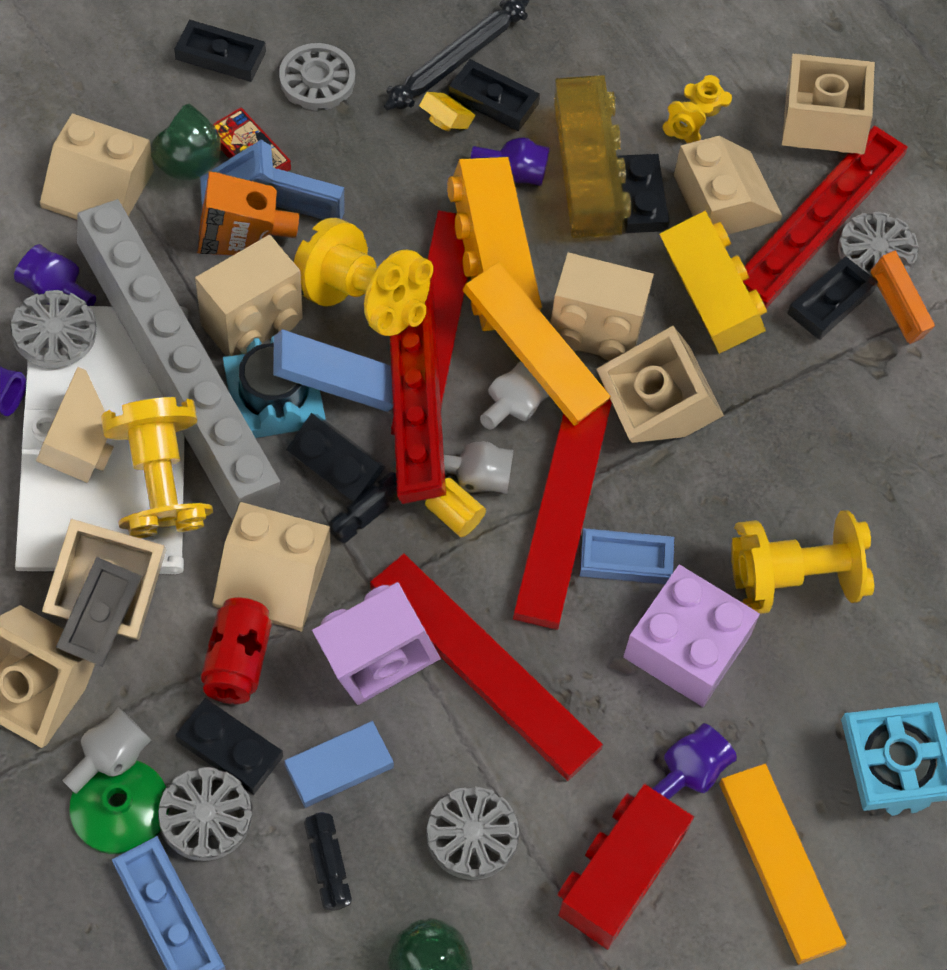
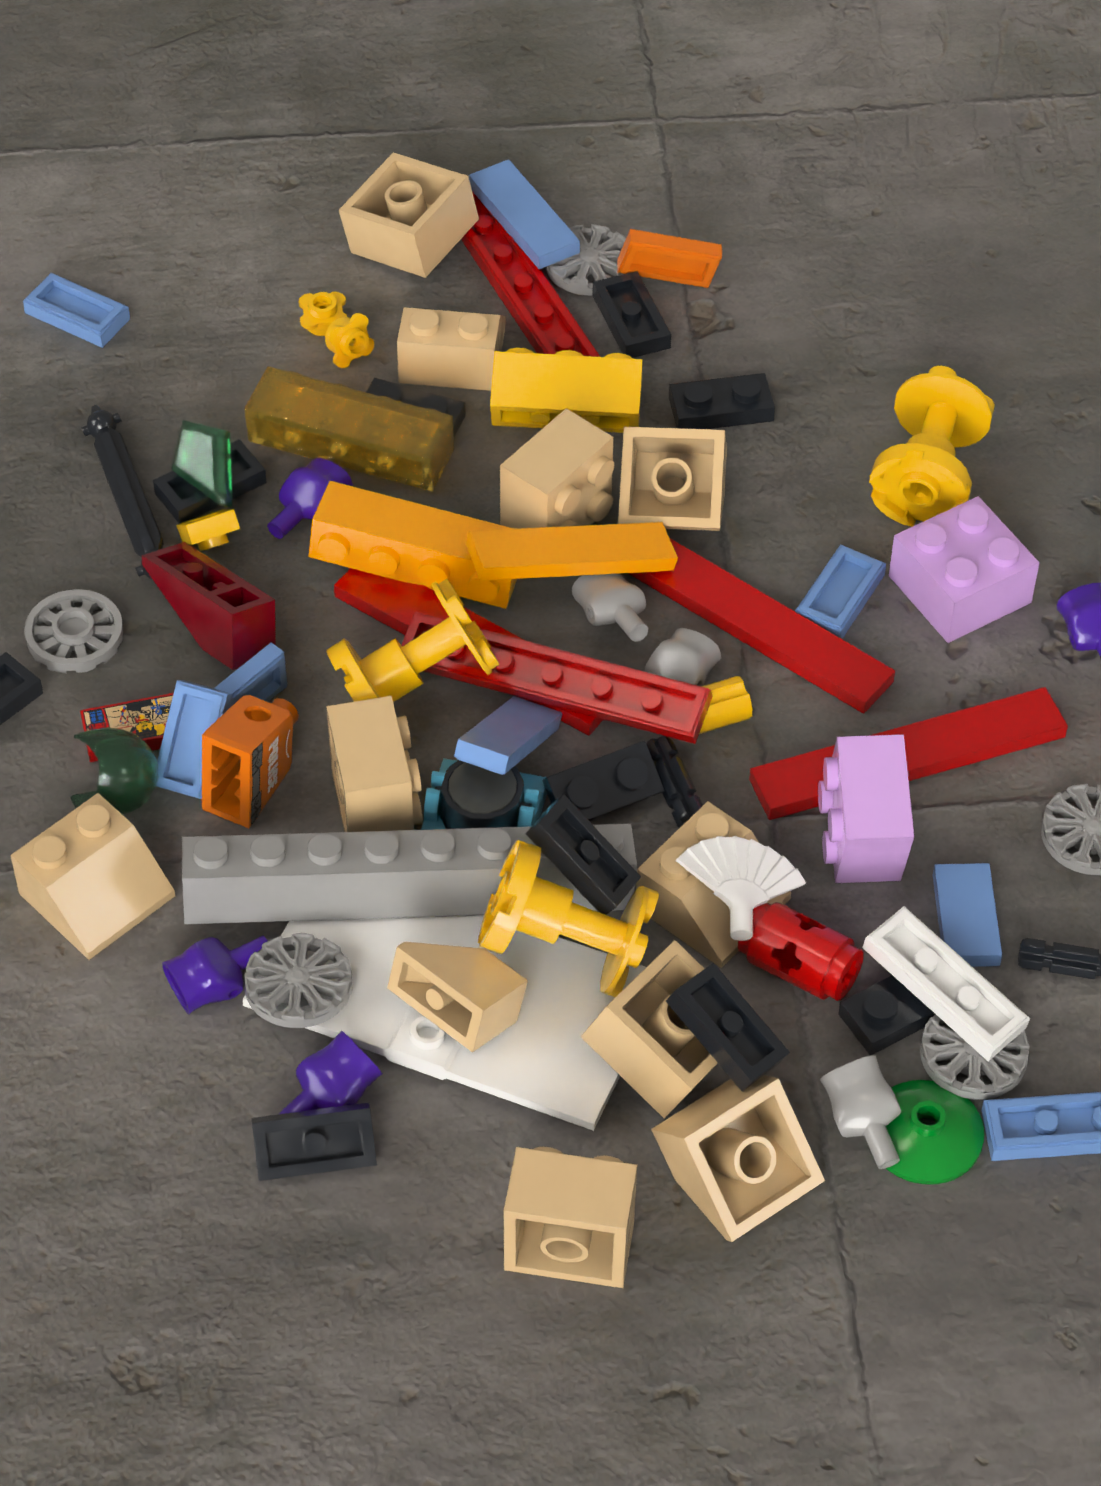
camera: 60 degrees left, 10 degrees down
none -> dark red slope [142,542,276,670]
none -> clear green piece [171,420,232,508]
none -> medium blue tile [469,159,580,269]
none -> black plate [525,794,641,915]
none -> black plate [669,373,775,429]
none -> white hand [676,836,806,941]
none -> white tile [862,906,1030,1061]

